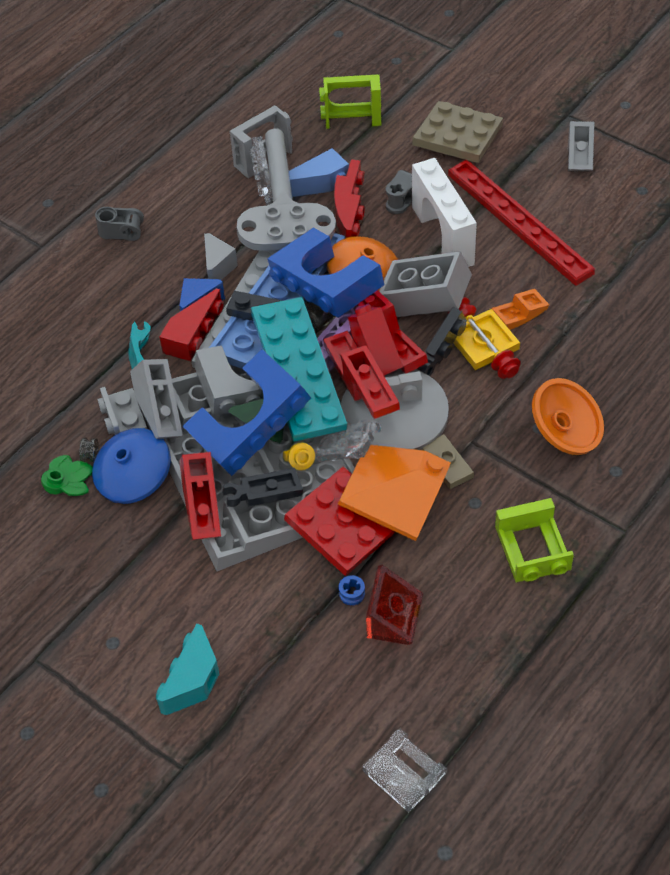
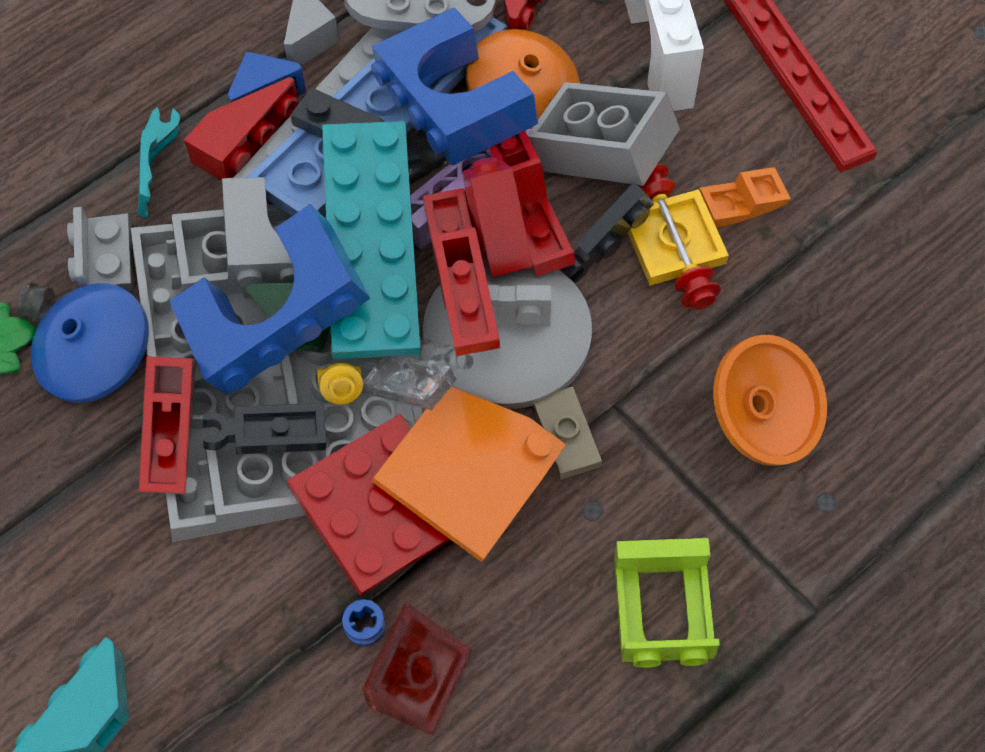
camera: 10 degrees right, 10 degrees up
light grey slope [130,359,183,439] -> none

